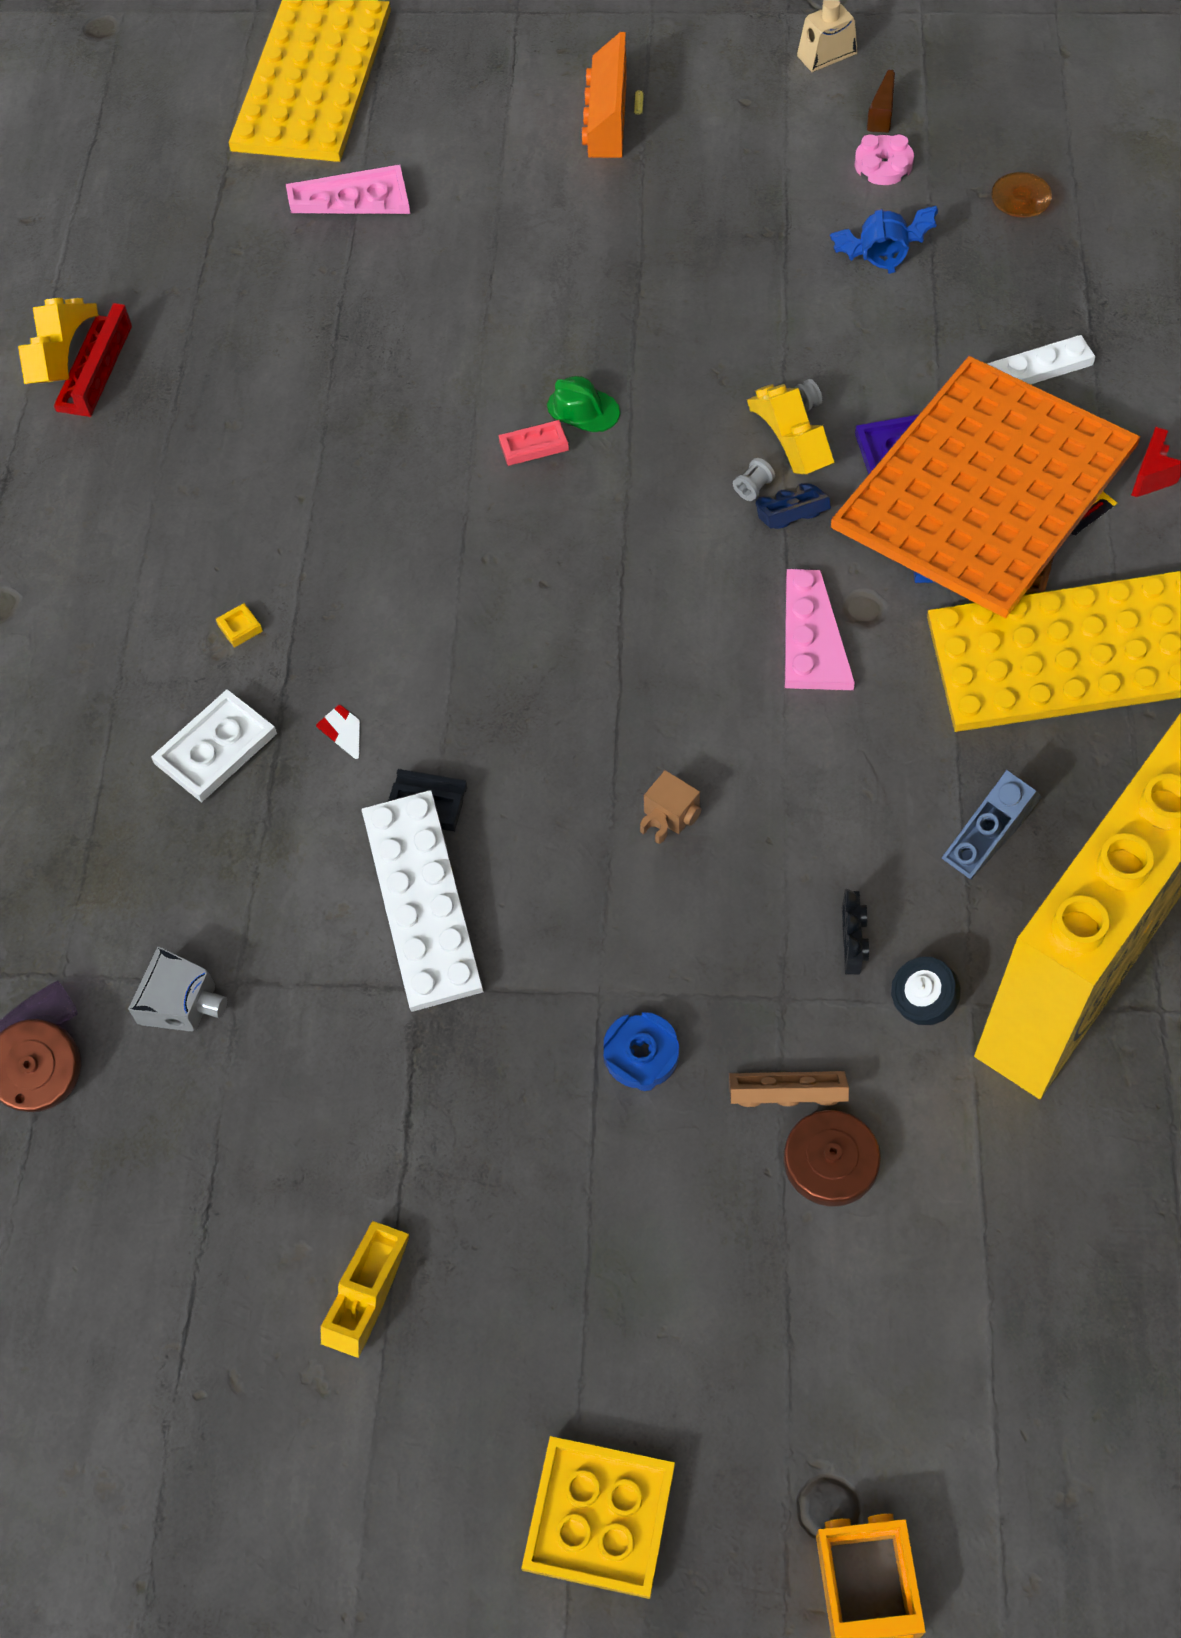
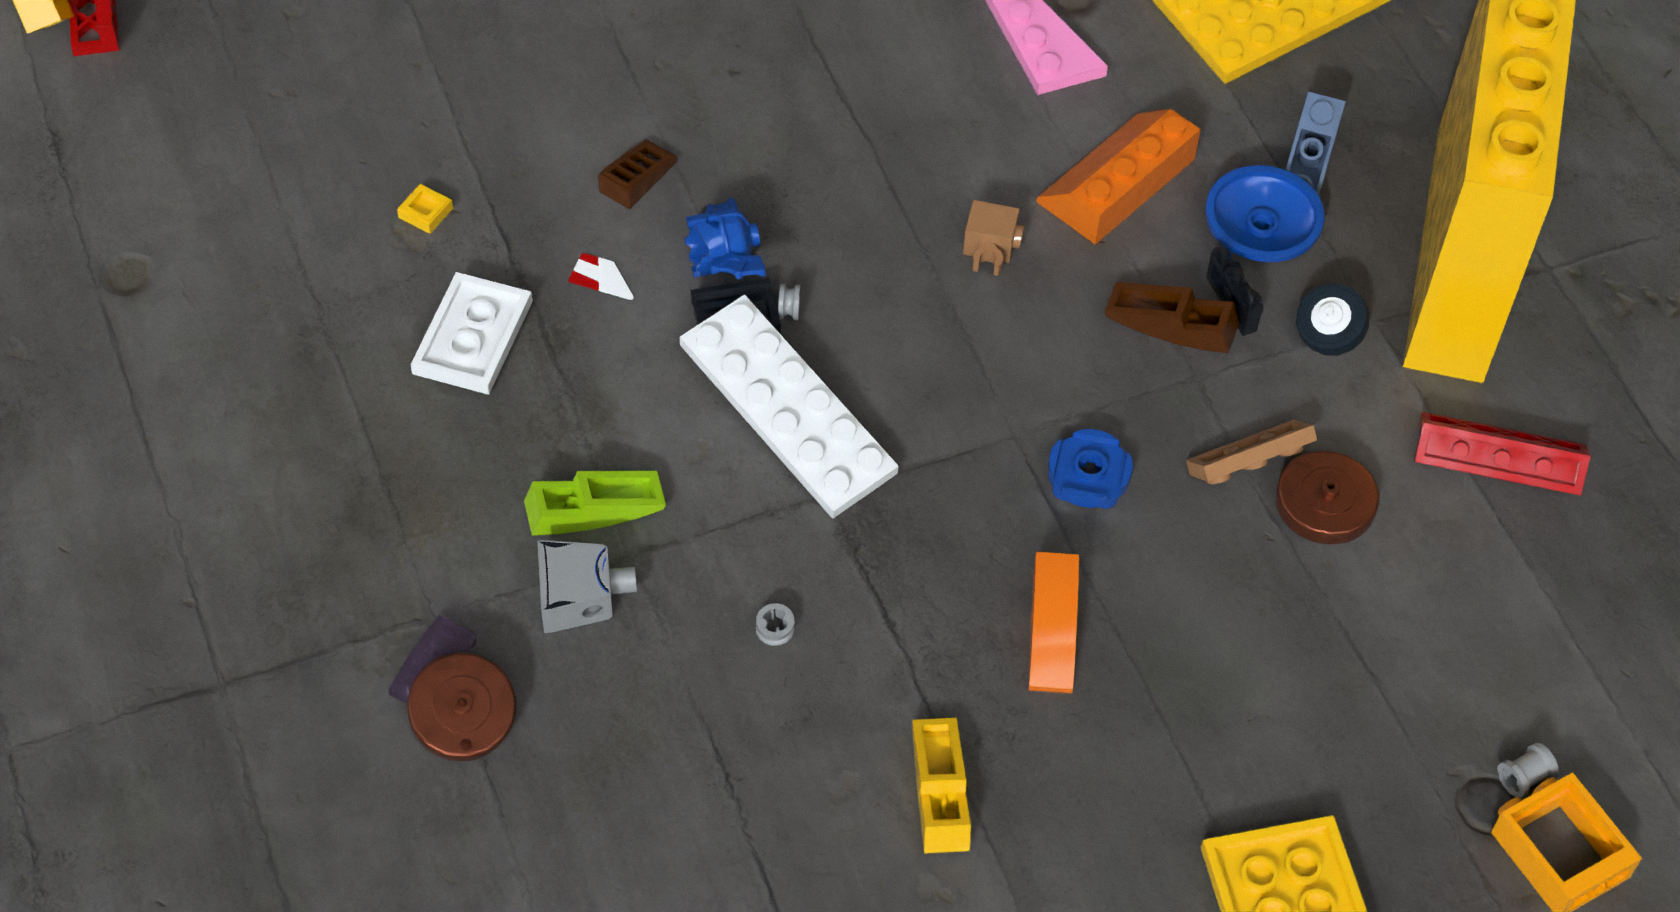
camera: 30 degrees left, 5 degrees down
none -> lime slope [524,470,666,536]
none -> reddish brown slope [598,139,677,209]
none -> blue helmet [684,198,766,279]
none -> light grey bush [756,603,795,646]
none -> light grey bush [778,283,801,321]
none -> orange slope [1029,552,1079,693]
none -> orange slope [1037,109,1201,245]
none -> reddish brown slope [1105,282,1239,353]
none -> blue dish [1205,165,1325,262]
none -> fence [1414,412,1591,496]
none -> light grey bush [1497,742,1559,798]

